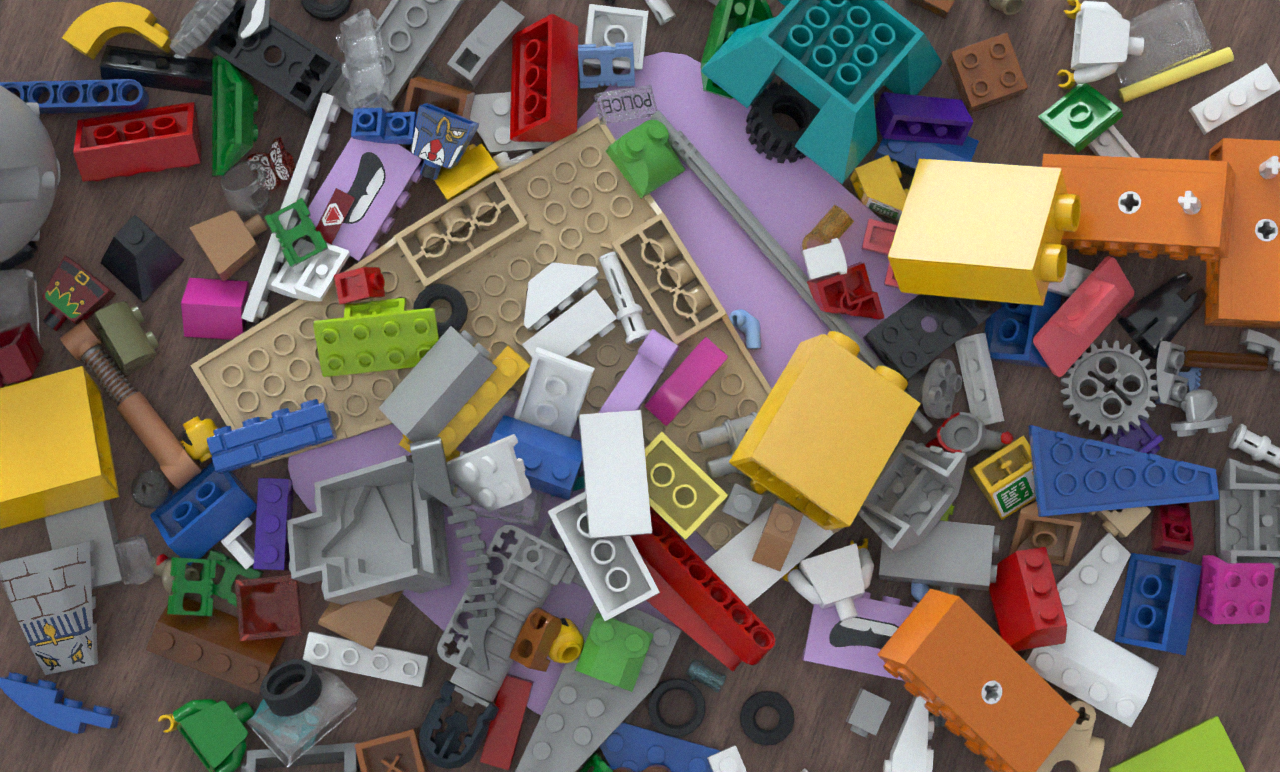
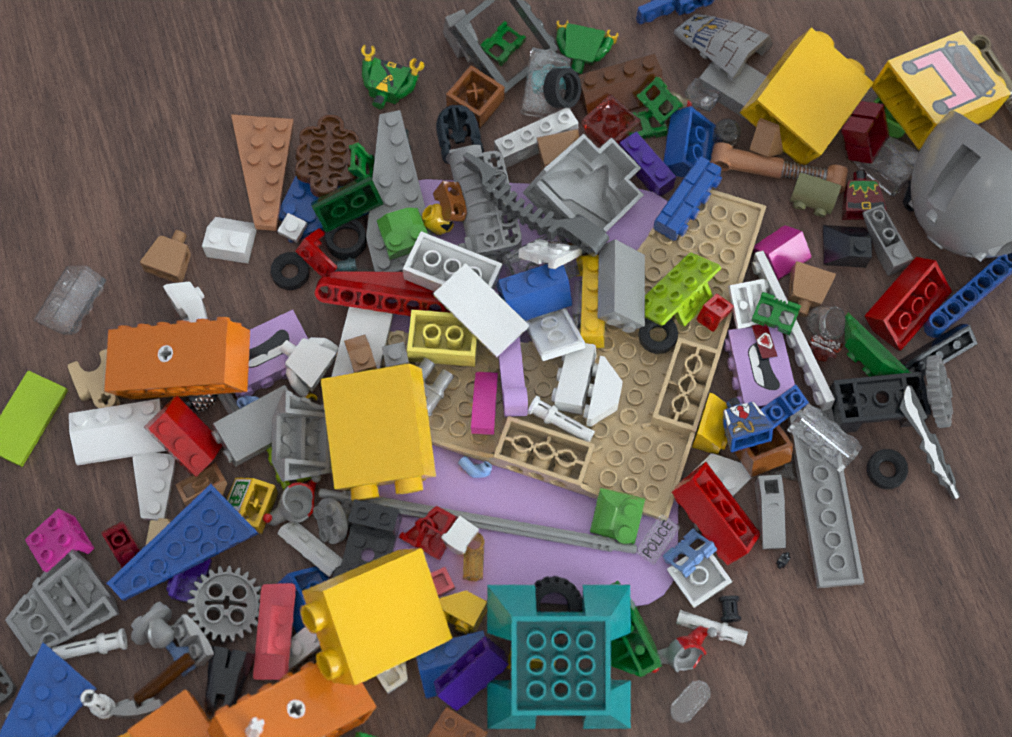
camera: 135 degrees right, 15 degrees down
yellow arch [62,2,172,60] -> none
yellow head [179,416,218,463] -> none
white tile [221,517,255,569] -> none
red tile [480,674,534,770] -> none
white arm [493,150,533,172] -> none
light grey brick [846,688,891,738] -> none
blue slope [1114,553,1202,656] -> none
none -> red bracket [295,228,337,278]
none -> dark green slope [311,174,384,233]
none -> medium nougat slope [750,118,783,157]
none -> light grey slope [863,204,913,276]

